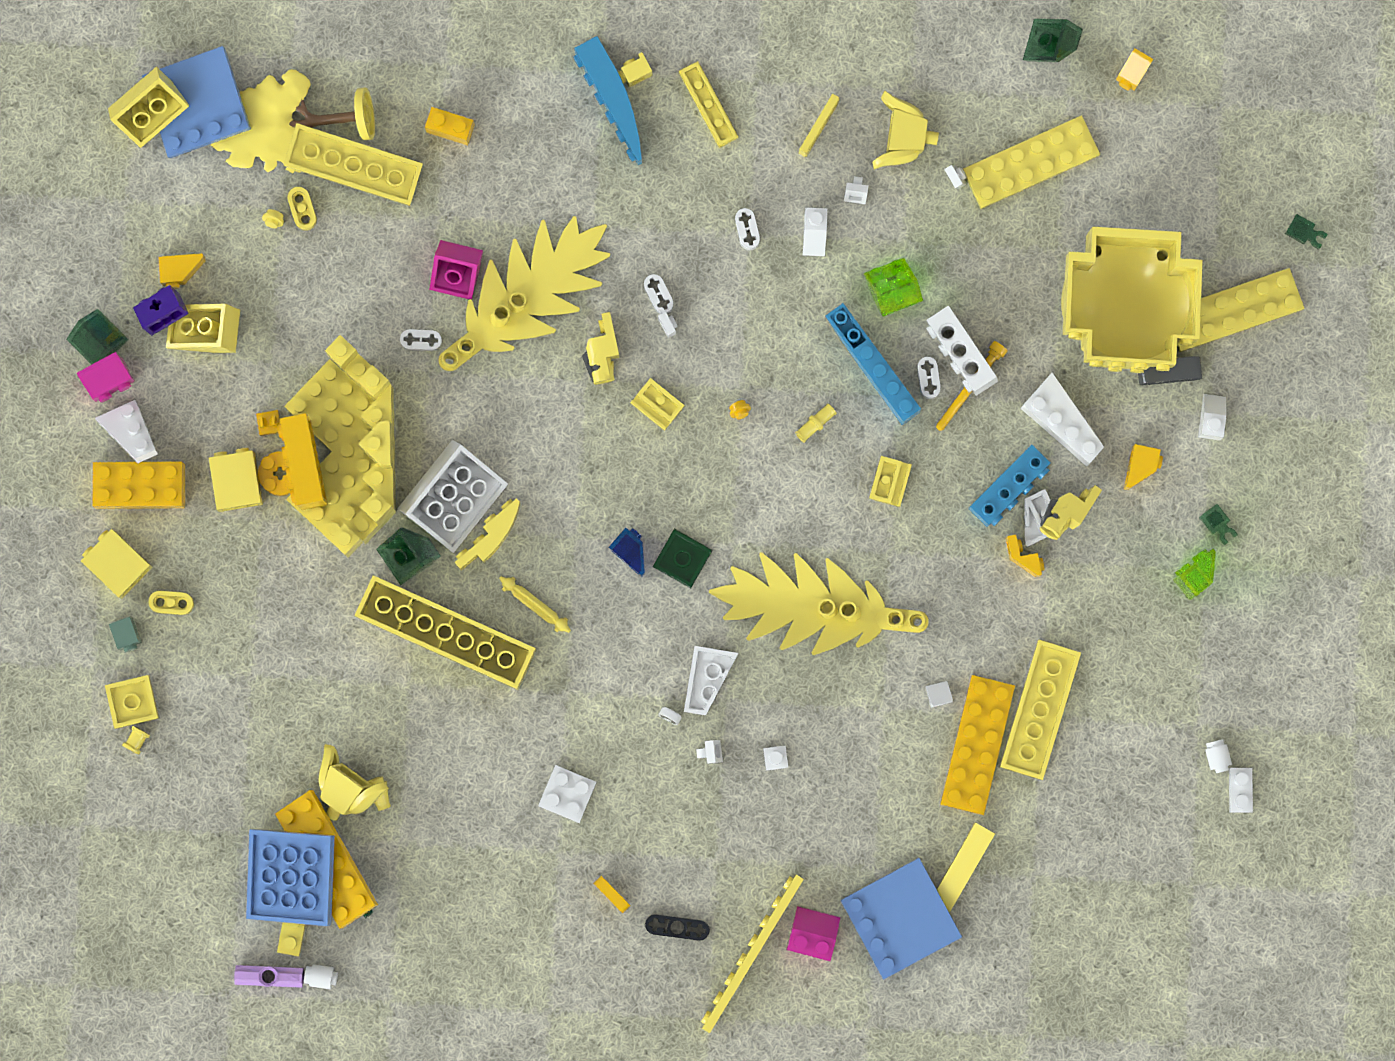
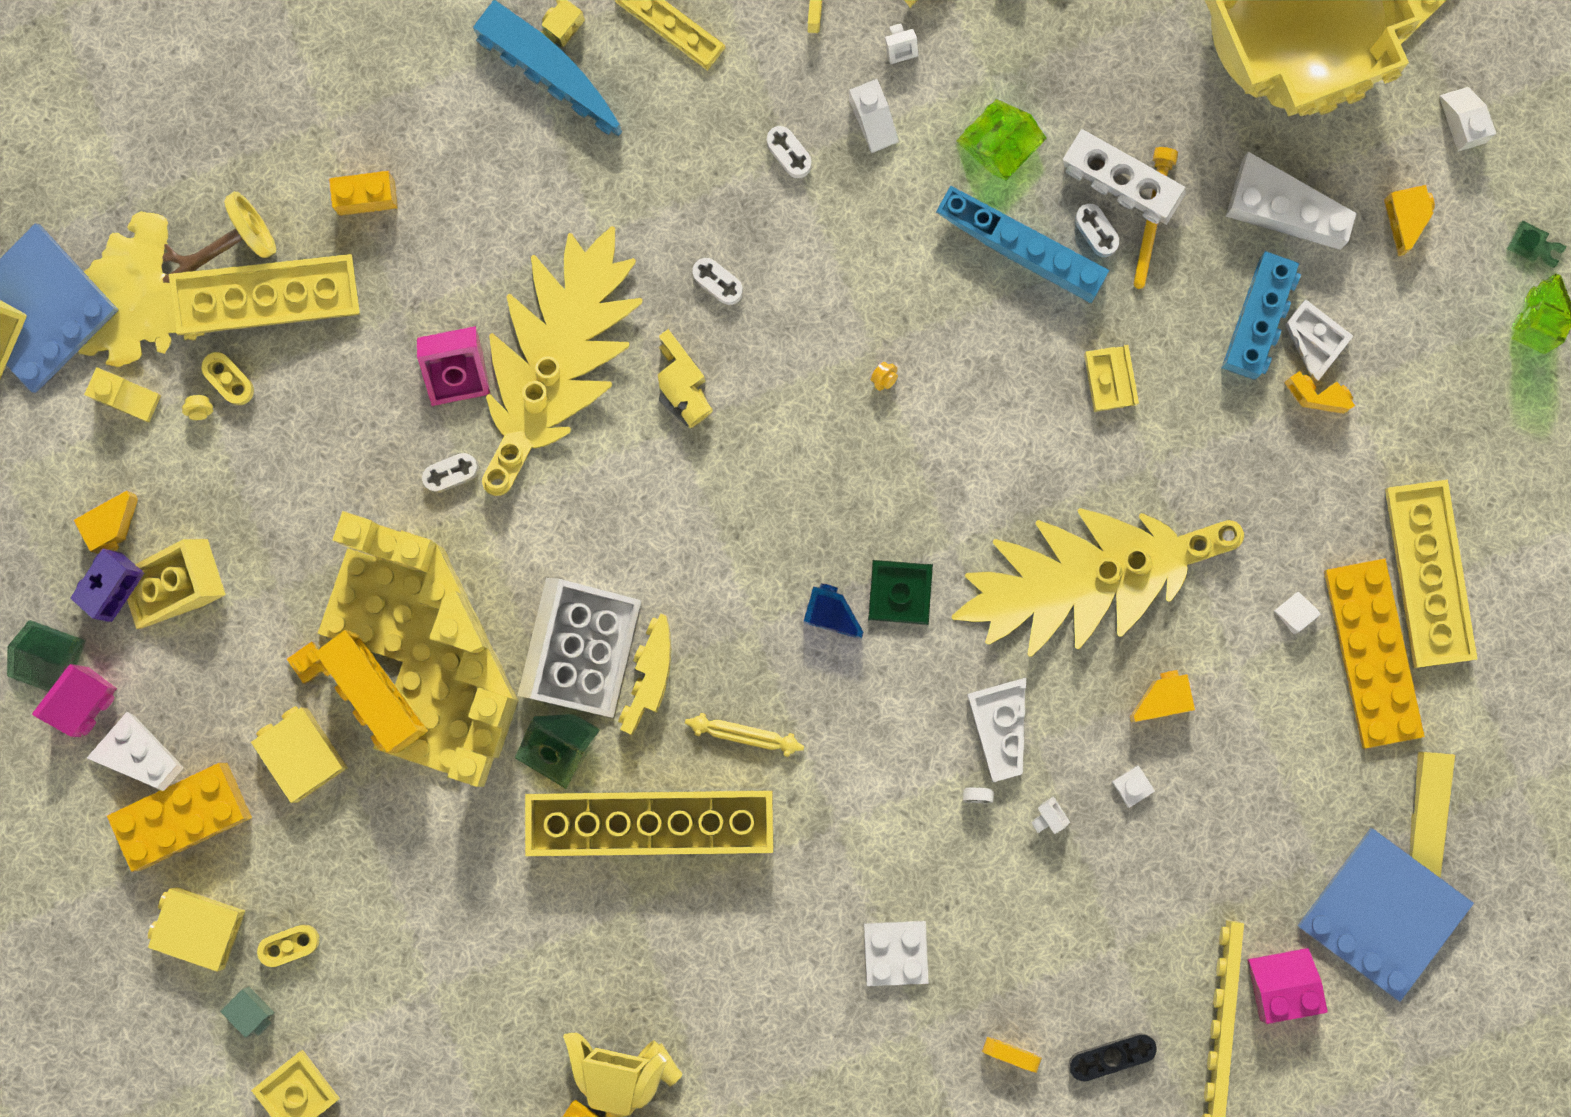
camera: 15 degrees left, 0 degrees up
yellow plate [258,451,294,496] -> none
light yellow plate [630,378,685,431] -> none
white plate [658,312,678,338] -> none
light yellow pin [795,404,837,443] -> none
light yellow plate [1040,485,1102,540] -> none
dark grey beam [1138,356,1203,385] -> none
none -> light yellow arch [84,367,161,422]
none -> yellow slope [1130,670,1195,723]

